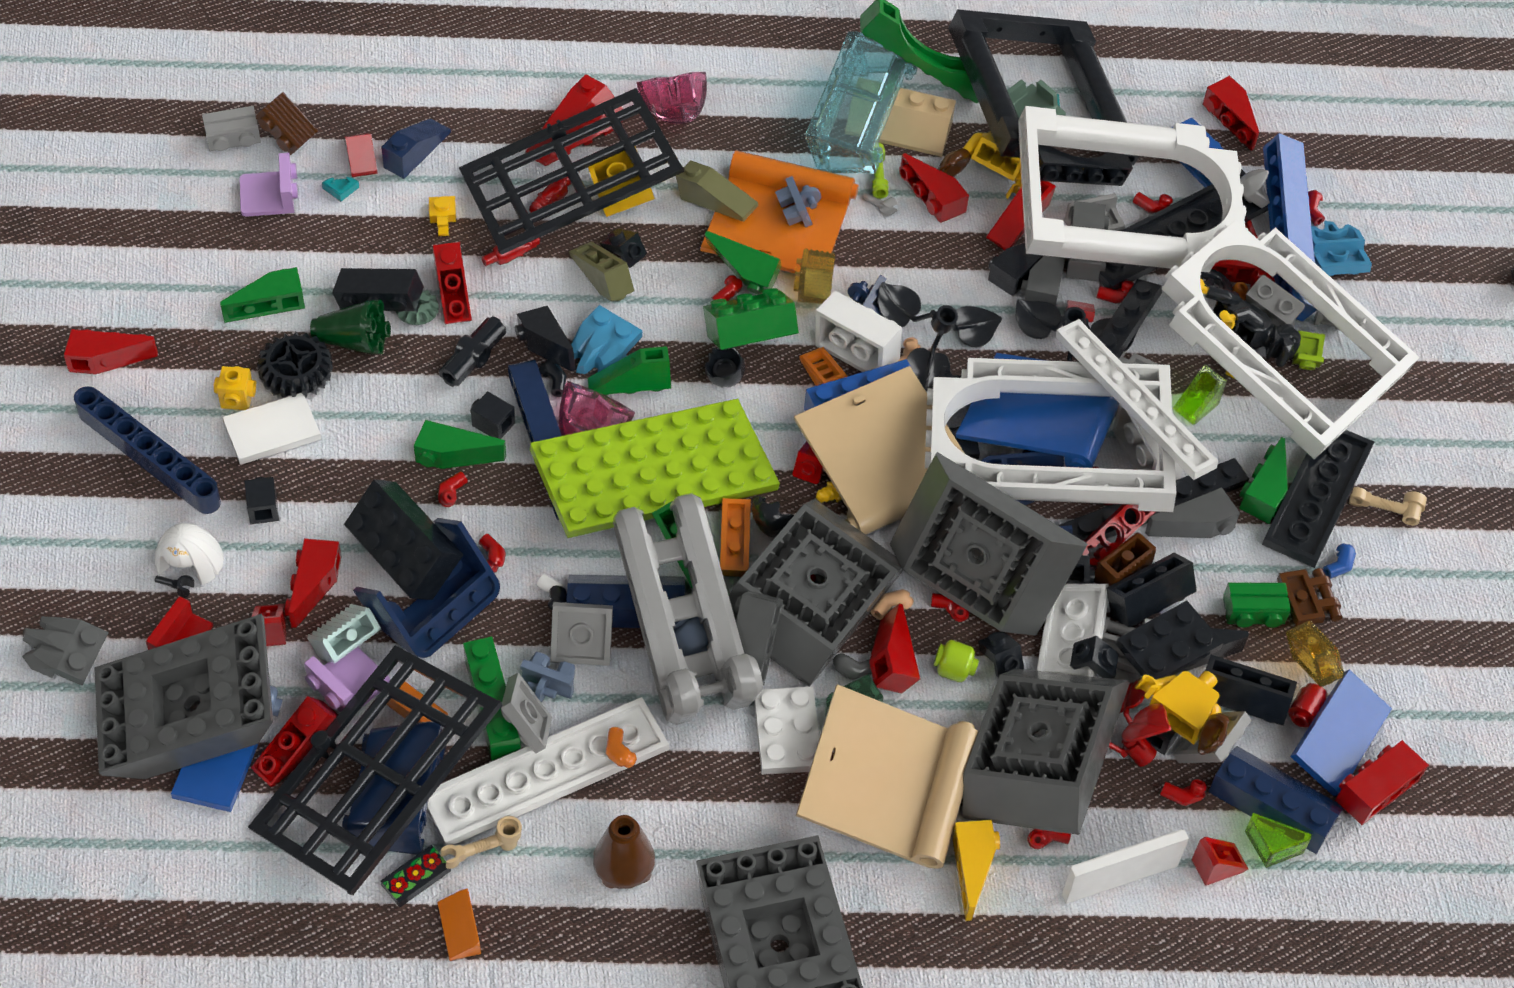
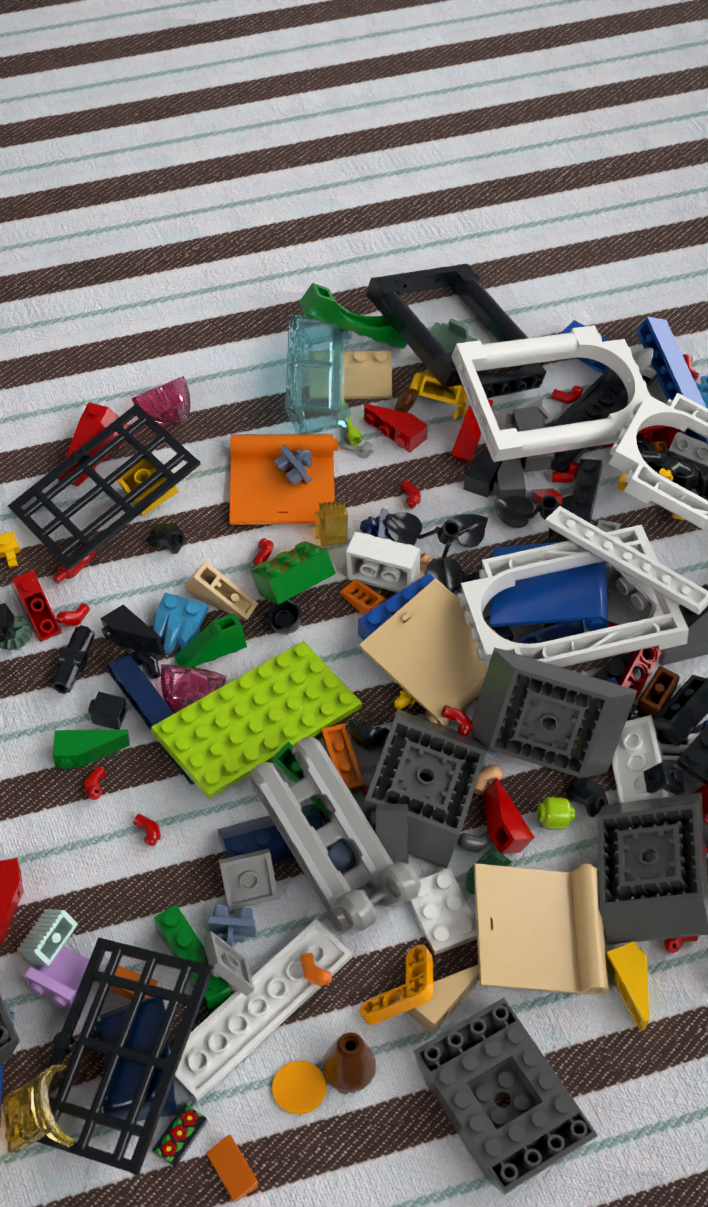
camera: 15 degrees left, 0 degrees up
red slope [251,696,338,787] -> none
black brick [344,479,463,600] -> none
dark blue windscreen [353,518,500,658] -> none
tan brick [441,816,522,869] -> none
red piece [529,177,572,213] -> none
arm [537,574,567,610] -> none
olive slope [569,241,635,302] -> none
olive slope [676,160,758,222] -> none
green slope [705,231,782,295] -> none
red bracket [792,441,823,484] -> none
red arm [931,593,970,622] -> none
clear neon green slope [1172,364,1227,425] -> none
red slope [1202,75,1259,151] -> none
none -> clear yellow piece [3,1064,75,1153]
none -> red arm [56,603,90,626]
none -> tan slope [184,561,259,621]
none -> light orange piece [272,1061,327,1115]
none -> light orange beam [359,944,433,1025]
none -> red arm [400,480,421,509]
none -> tan slope [408,965,479,1034]
none -> red arm [441,705,473,736]

